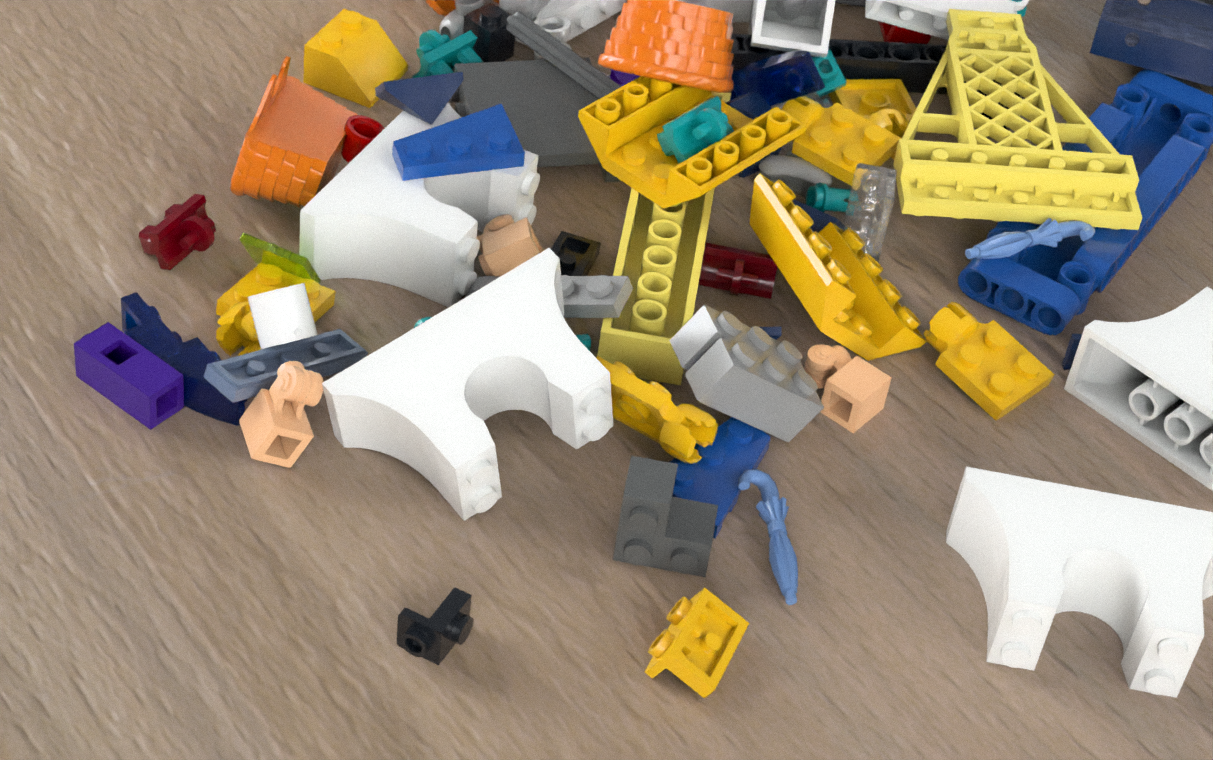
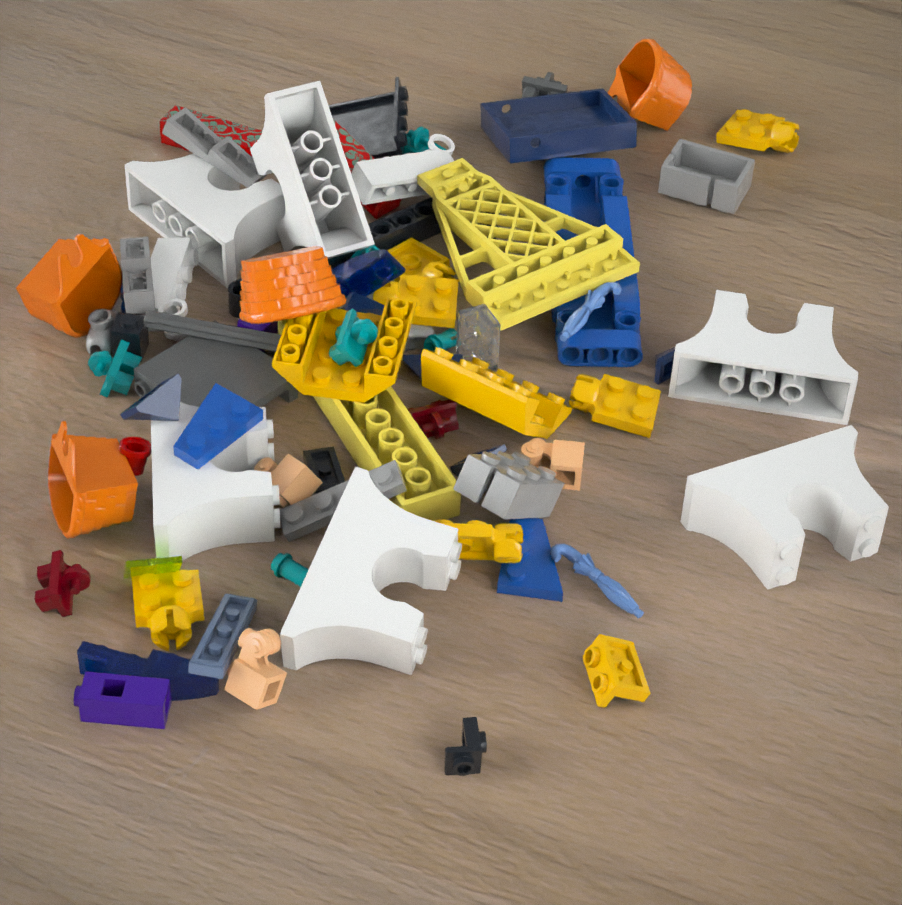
camera: 30 degrees left, 0 degrees up
white piece [247,283,318,349] -> none
yellow slope [304,9,408,108] -> none
dark grey brick [613,455,718,577] -> none

